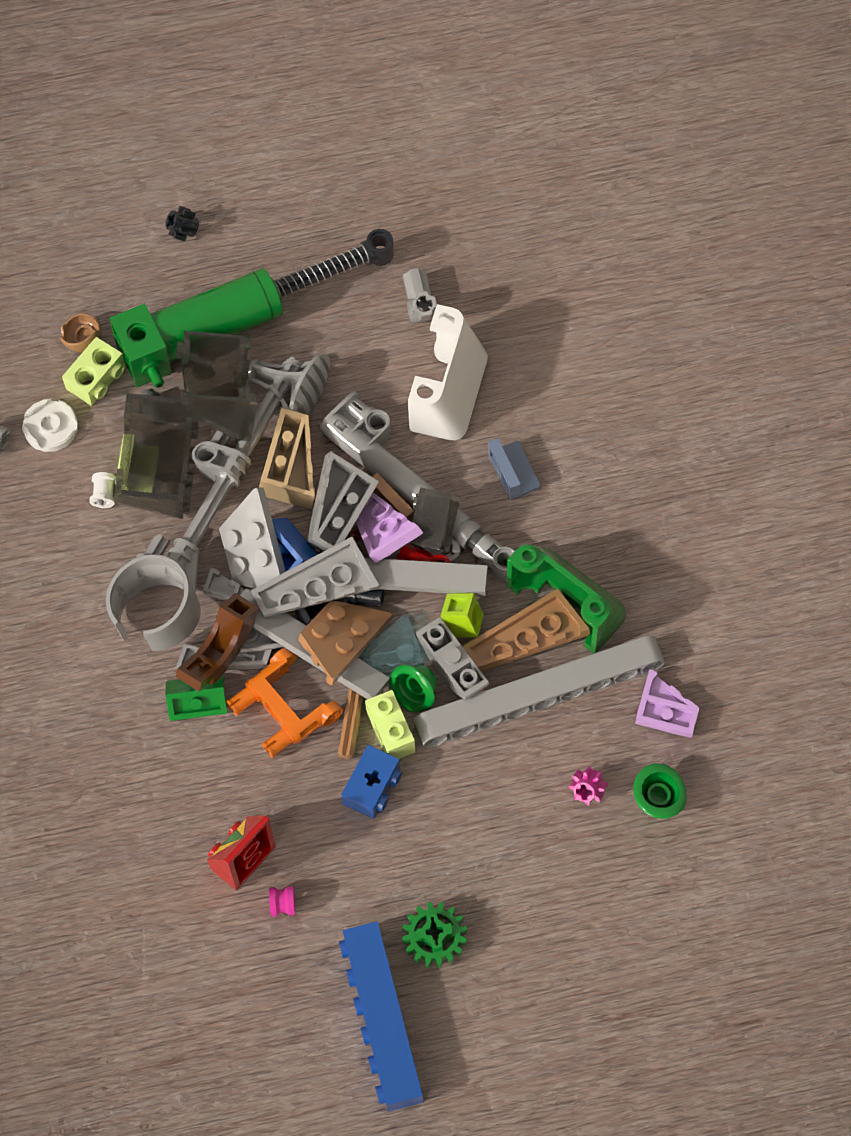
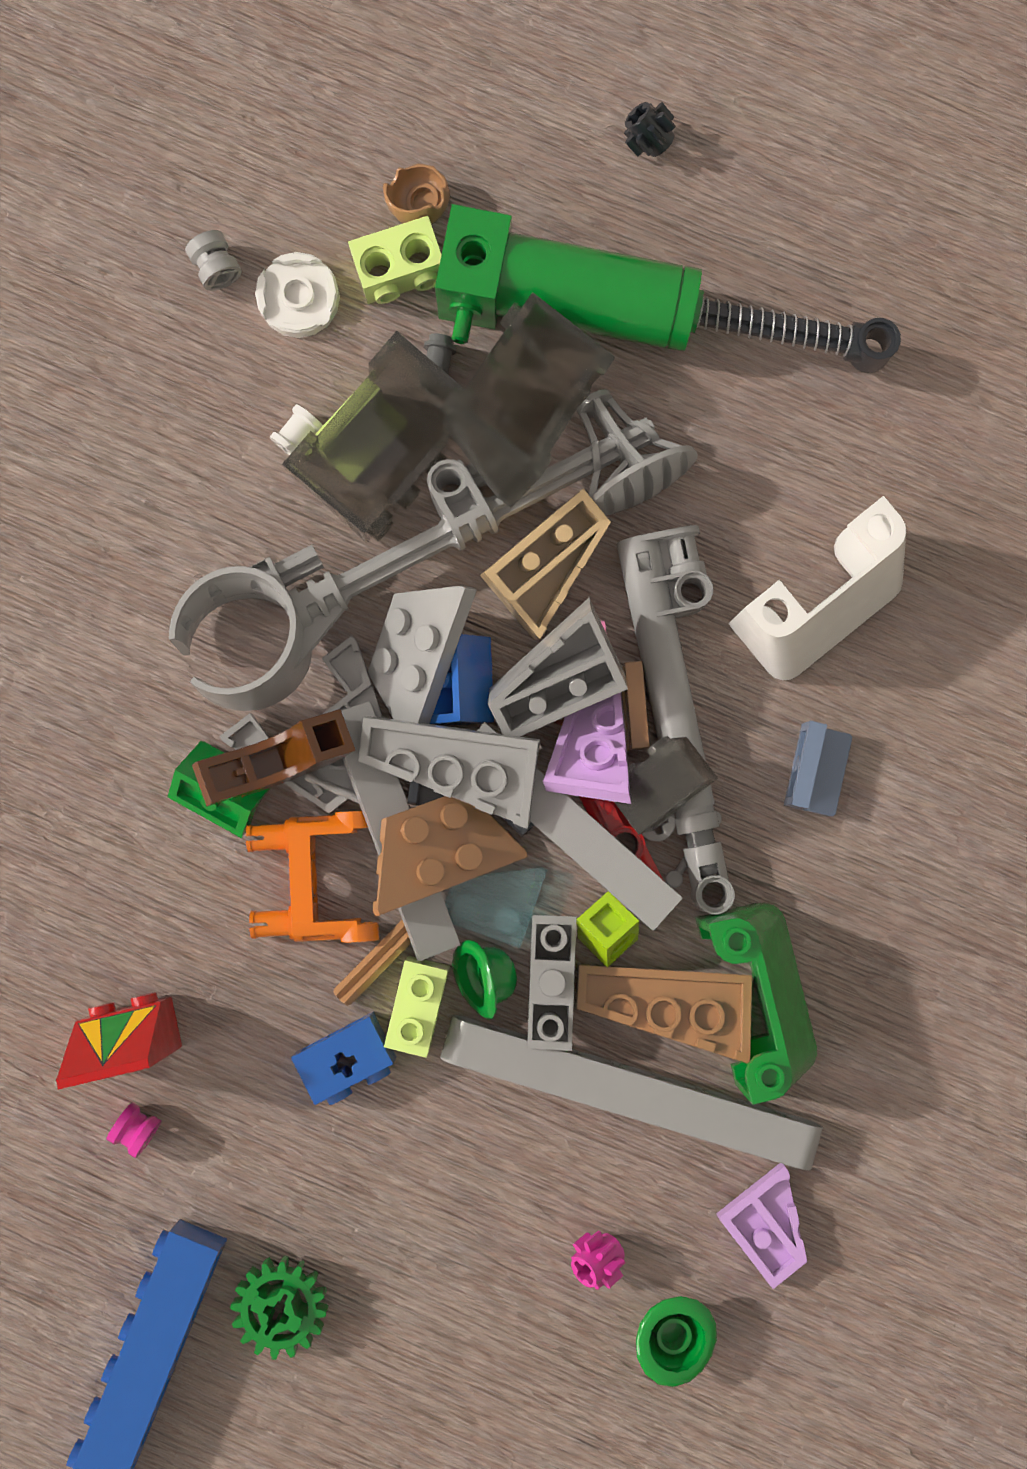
camera: 35 degrees right, 20 degrees up
light grey piece [403,268,437,324] -> none

